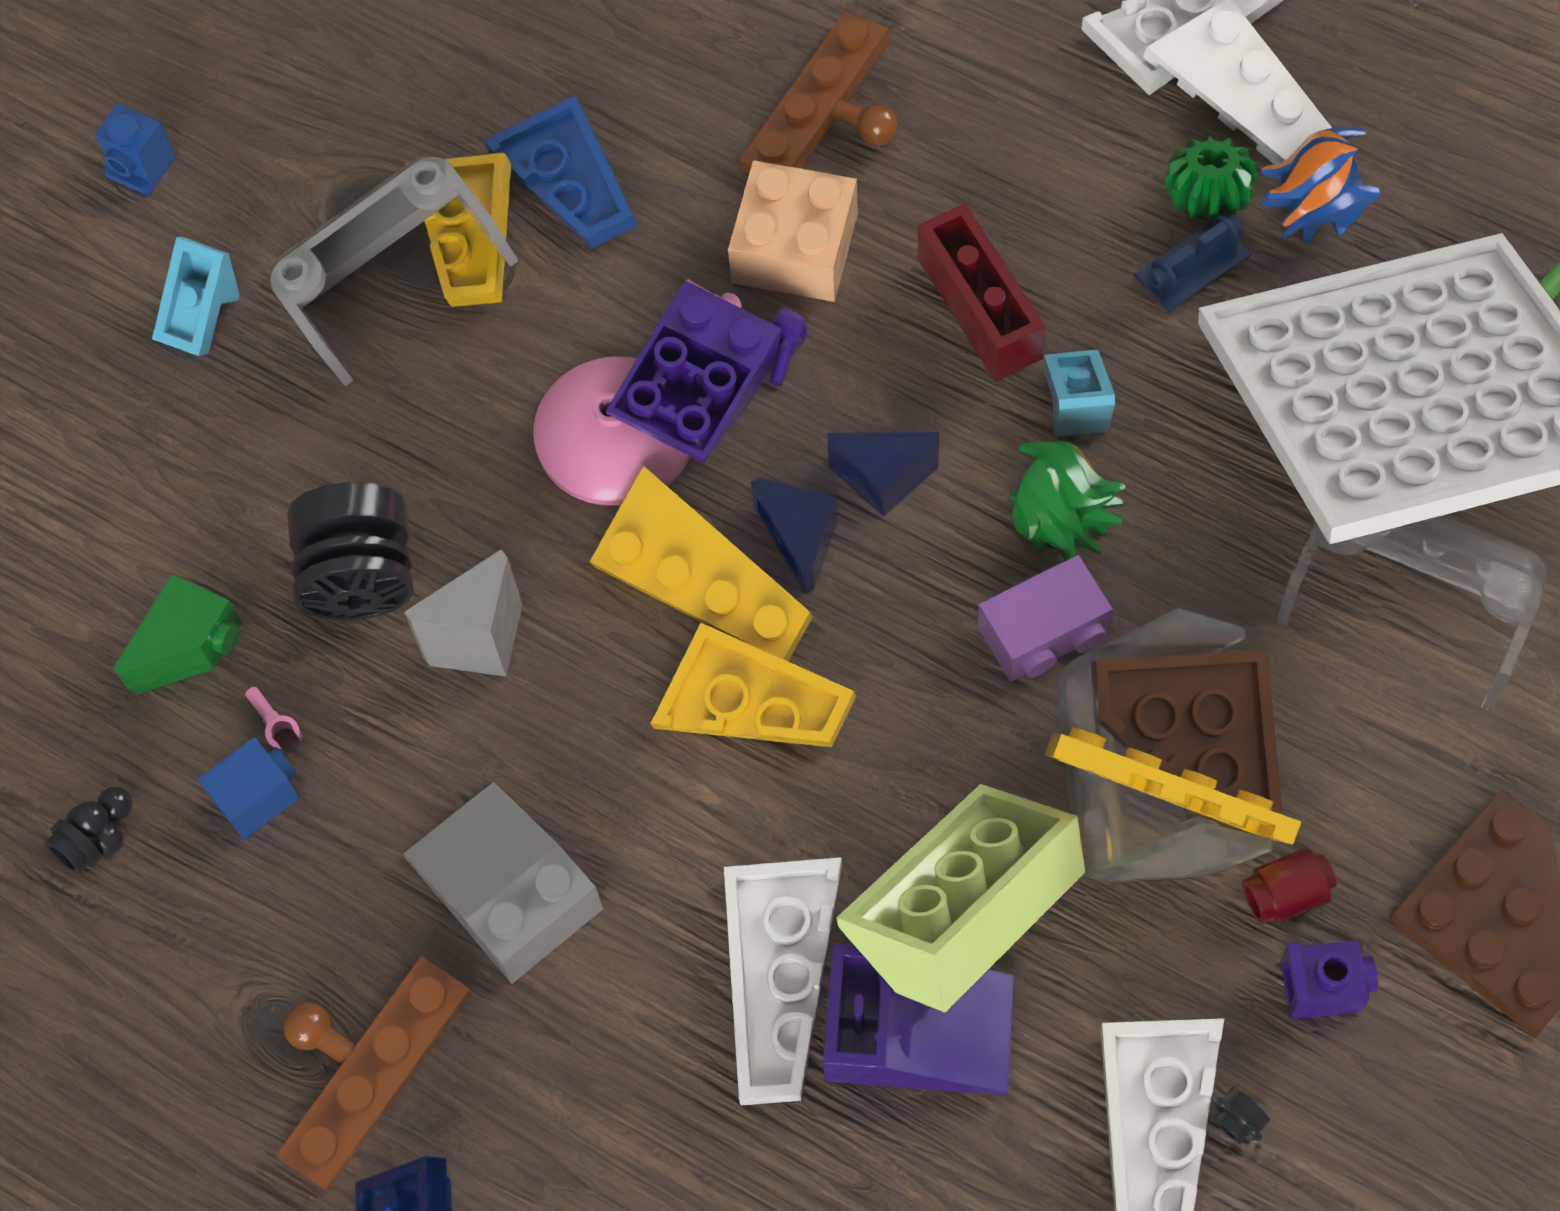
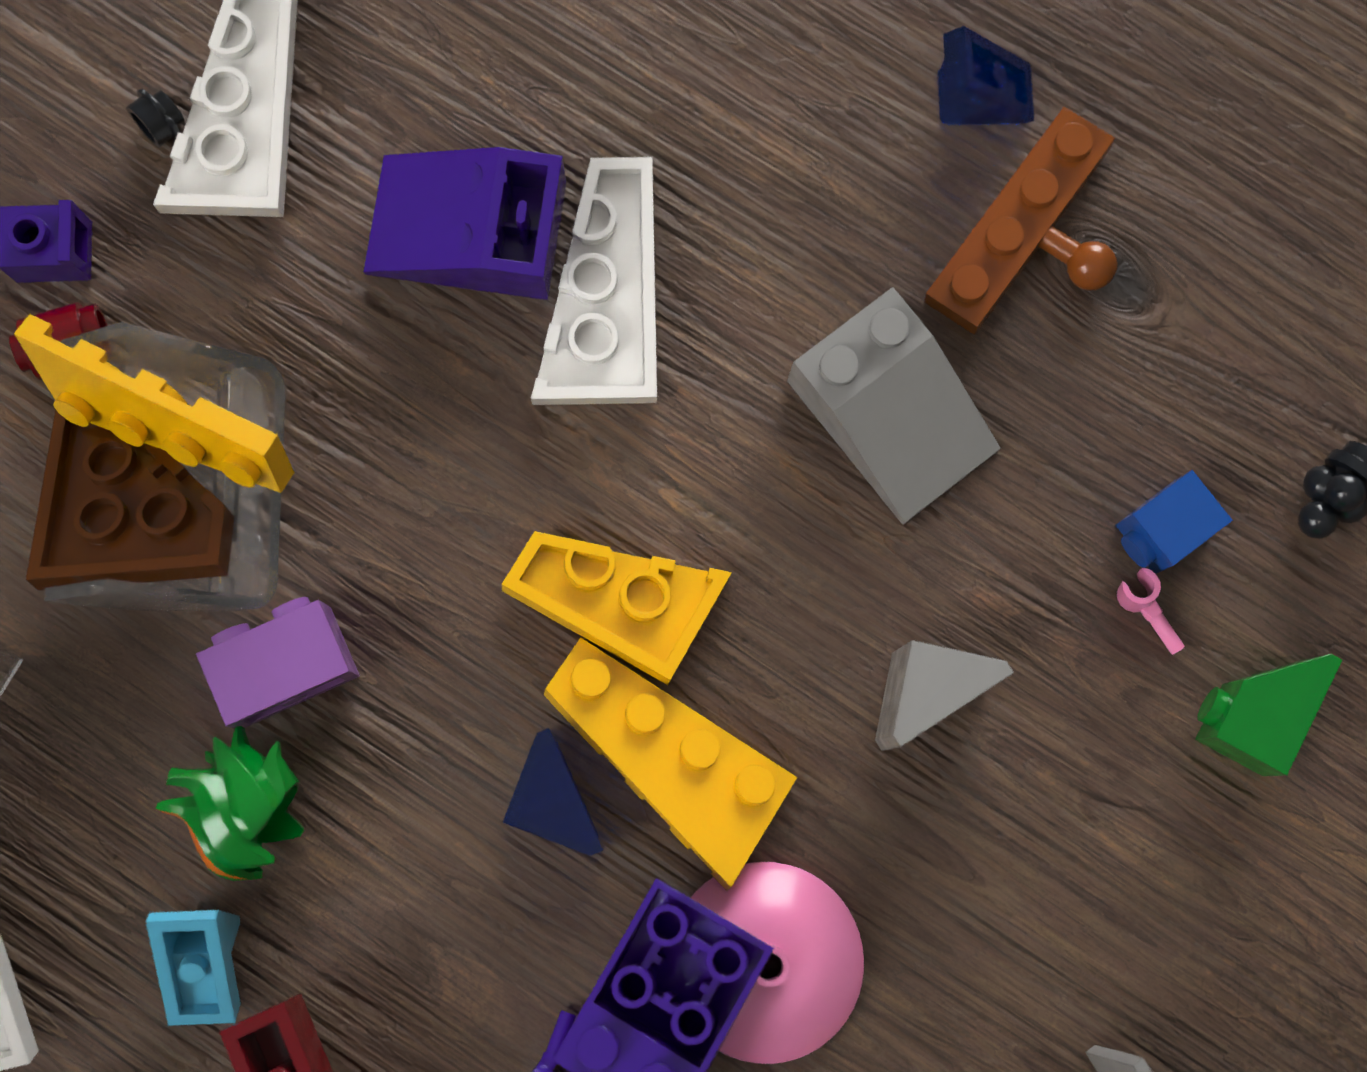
camera: 170 degrees right, 15 degrees up
black wheel [287,482,414,620] -> none
clear blue slope [828,432,939,517] -> none
yellowish green slope [836,784,1085,1012] -> none

